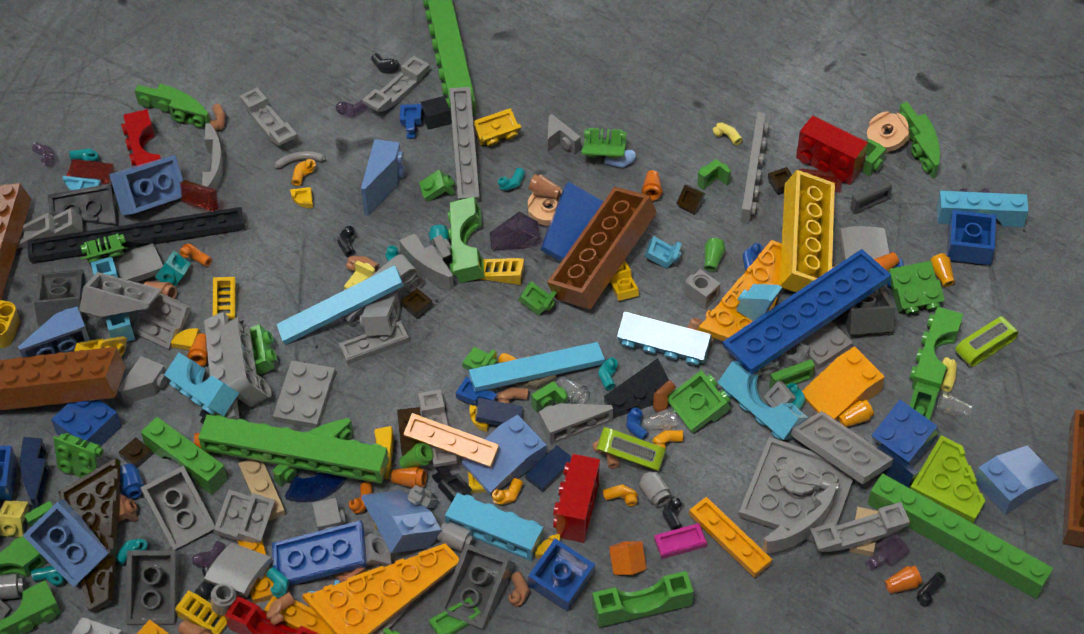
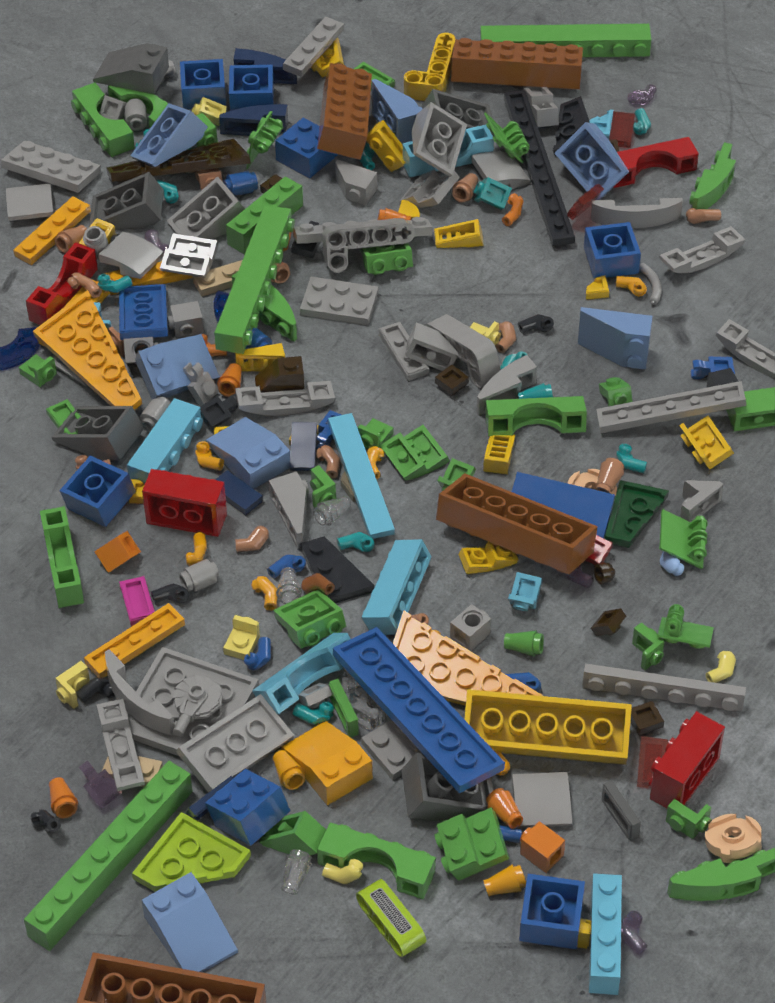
camera: 90 degrees right, 5 degrees down
medium azure arch [164,352,239,416] -> none
medium azure tile [277,265,404,345] -> none
clear purple arm [336,100,368,117] -> none
bright green cone [399,443,433,468] -> none
plate [403,413,499,468] -> none
light grey plate [430,235,451,260] -> none
clear purple slope [490,212,540,251] -> none
lime beam [596,427,666,471] -> none
orange cone [641,170,663,201] -> none
medium azure slope [736,284,782,321] -> none
none -> light yellow bracket [55,661,90,709]
none -> black arm [76,677,115,702]
none -> light yellow bracket [223,615,260,660]
none -> blue arm [244,637,271,670]
none -> bright green slope [380,425,450,481]
none -> orange brick [520,821,565,873]
none -> blue brick [584,222,641,279]
none -> dark green wing [605,480,669,548]
none -> bright green hinge [657,604,714,649]

